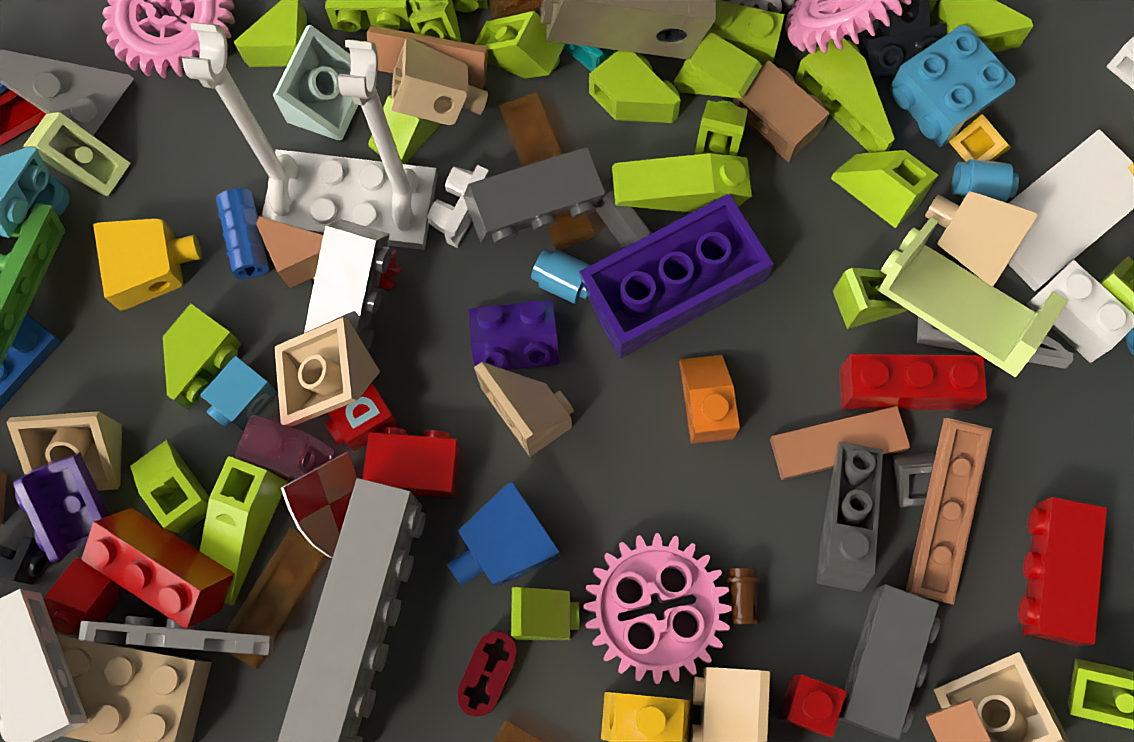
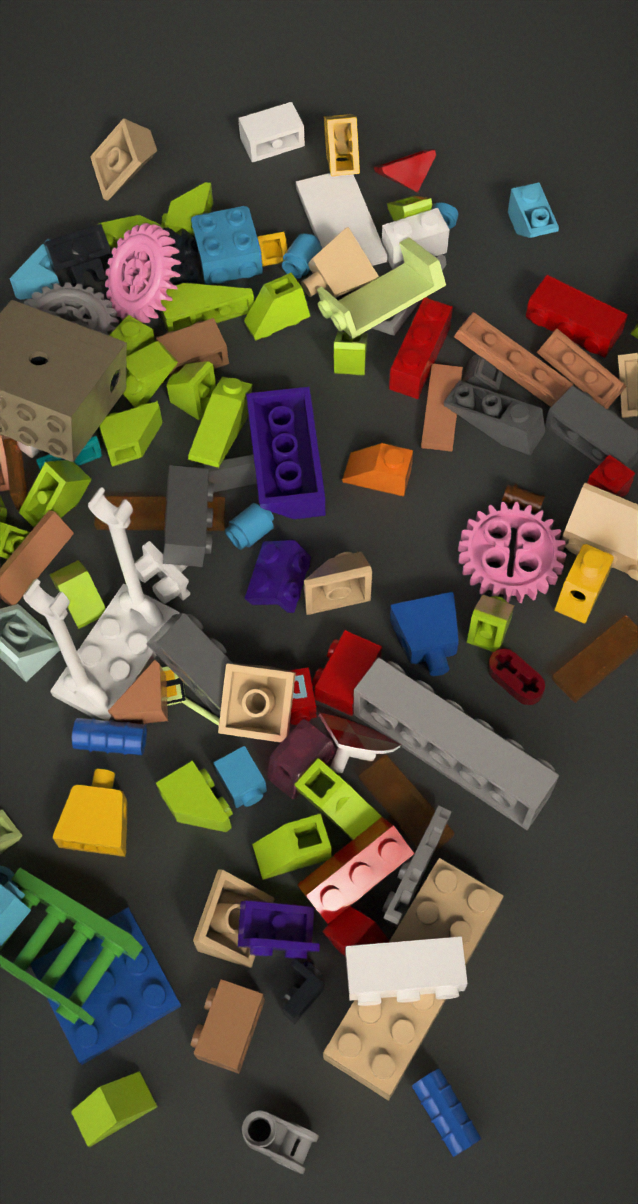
camera: 70 degrees left, 10 degrees down
tan torso [391,37,488,125] -> none
none -> nougat tile [537,329,627,409]

